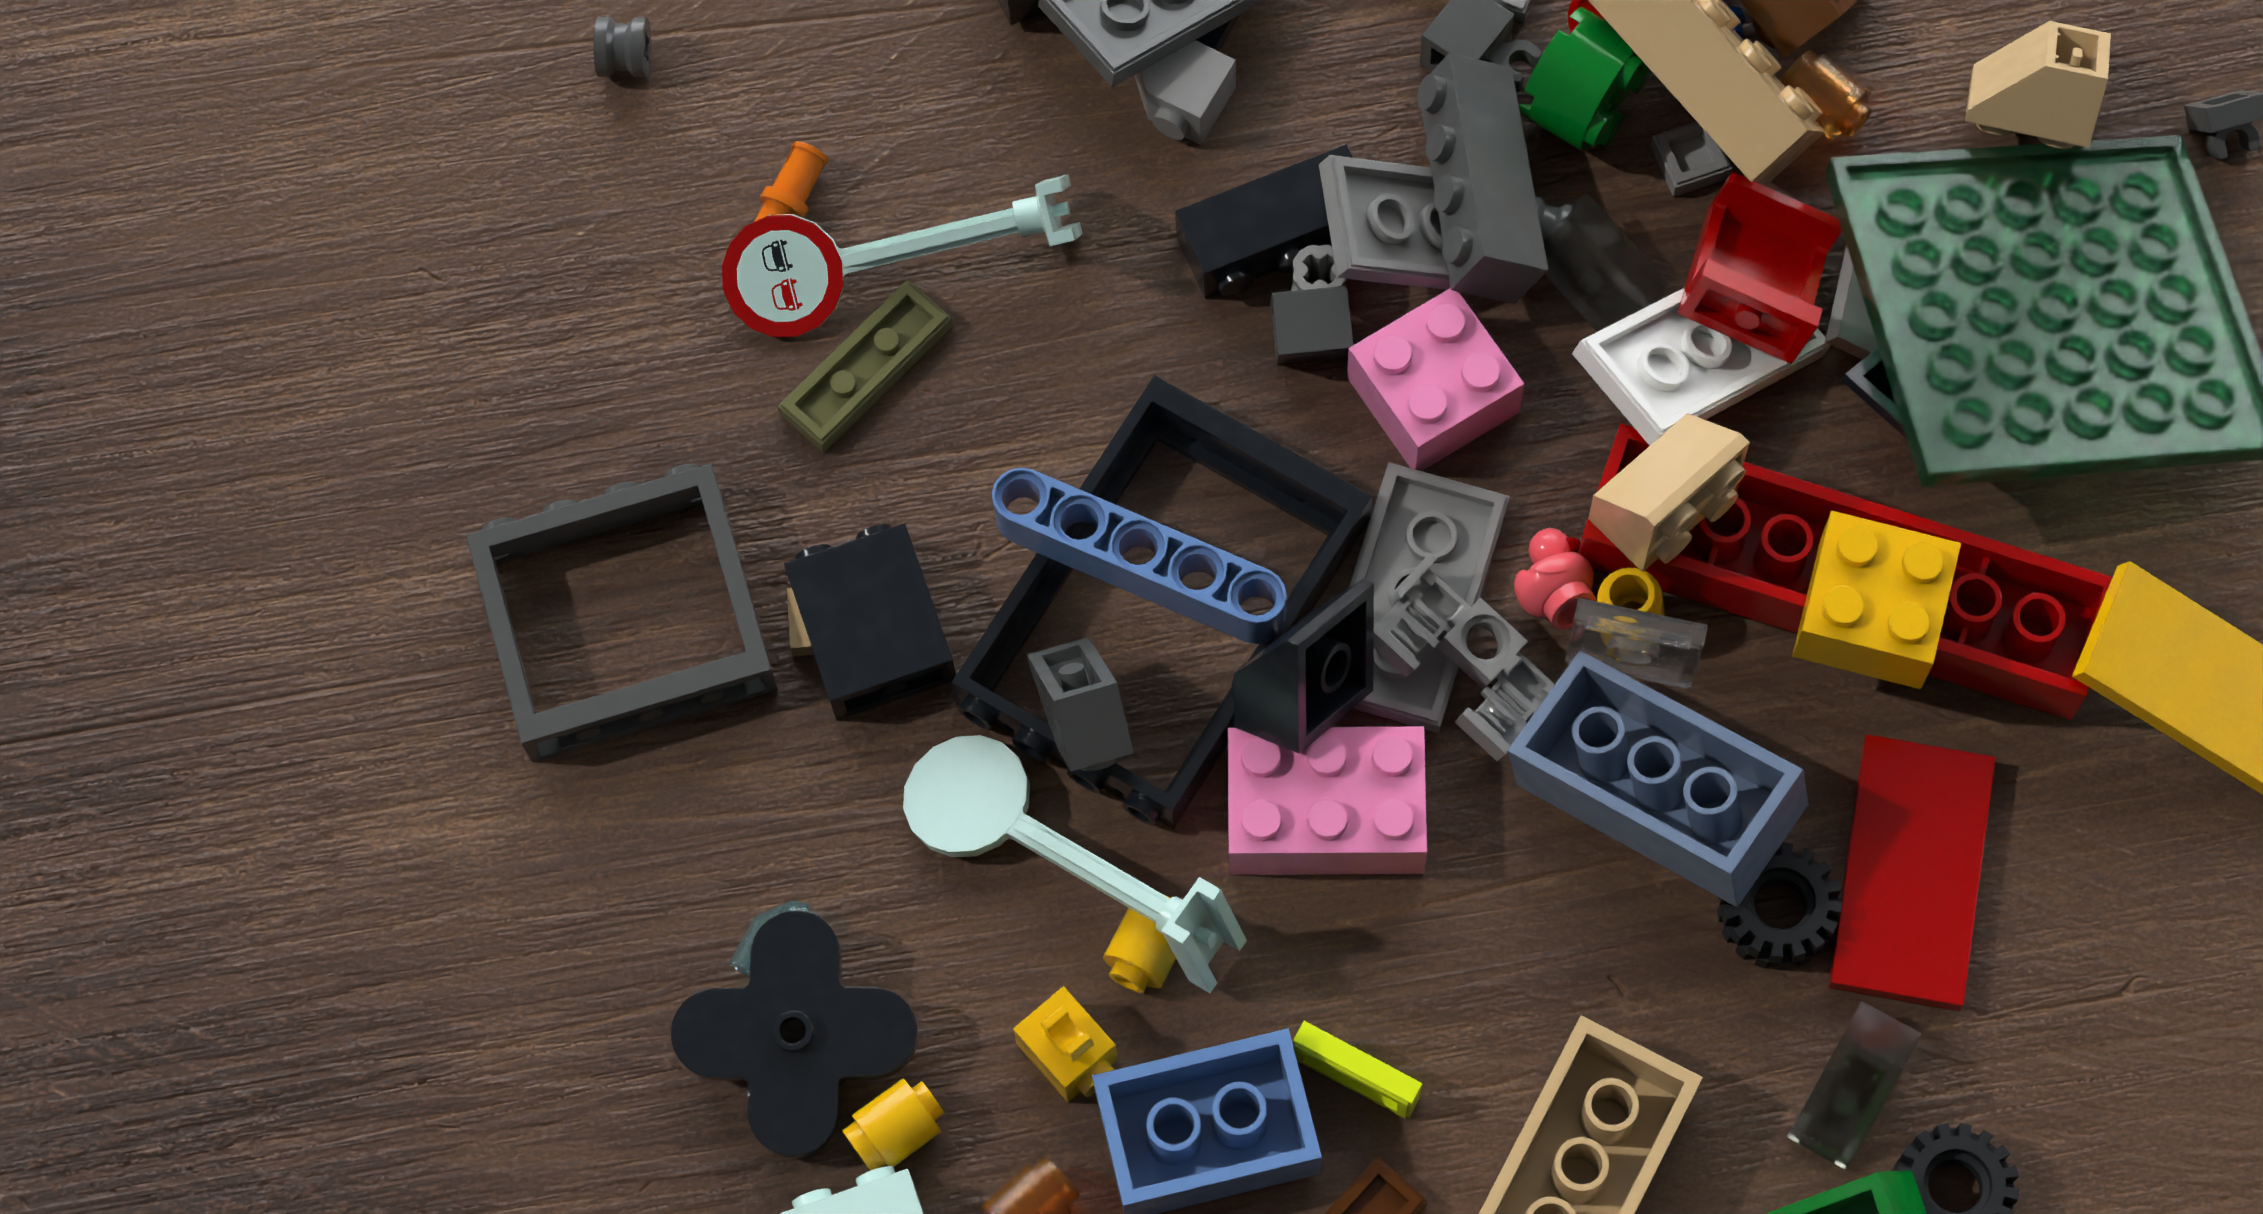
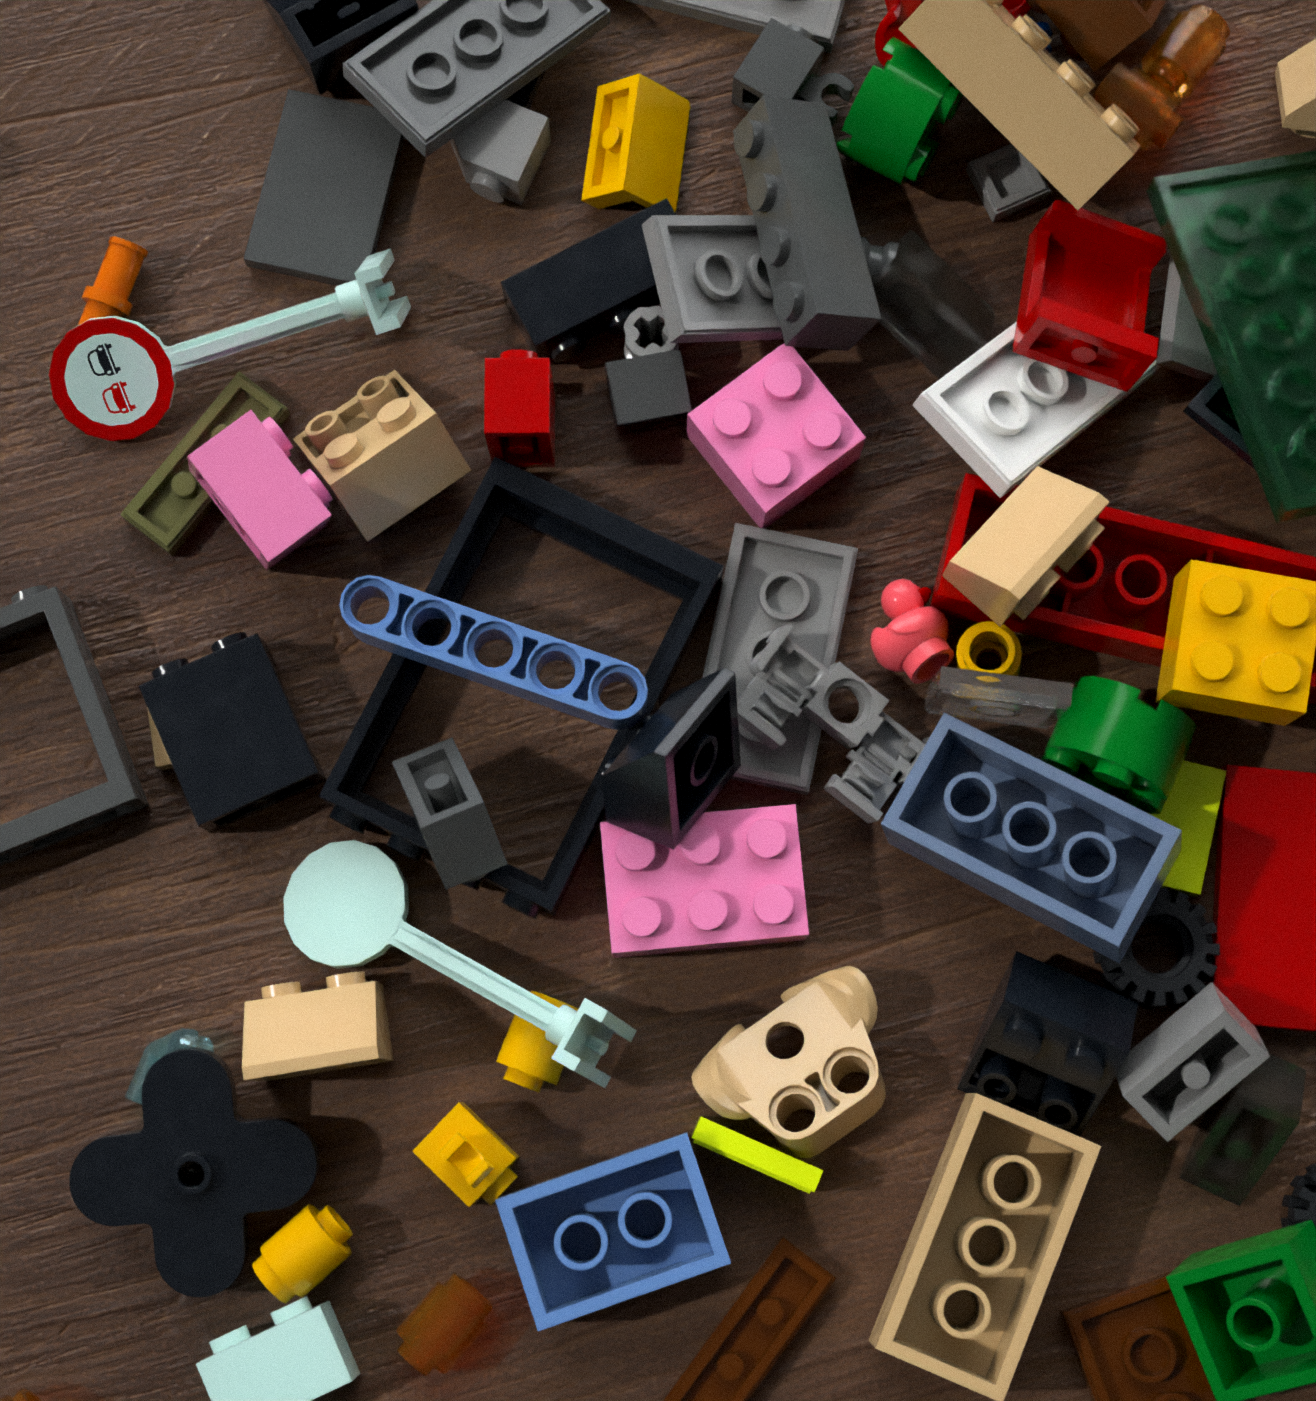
camera: 10 degrees left, 10 degrees up
none -> bright pink brick [187,410,333,571]
none -> tan slope [242,971,394,1082]
none -> dark grey tile [244,89,405,286]
none -> tan slope [293,370,472,542]
none -> red brick [484,349,555,467]
none -> yellow panel [581,73,690,212]
none -> tan piece [691,966,886,1158]
none -> black slope [957,951,1138,1137]
none -> green brick [1041,676,1197,814]
none -> light grey brick [1116,982,1270,1142]
none -> clear orange brick [1141,4,1230,98]
none -> neon yellow tile [1148,761,1226,897]

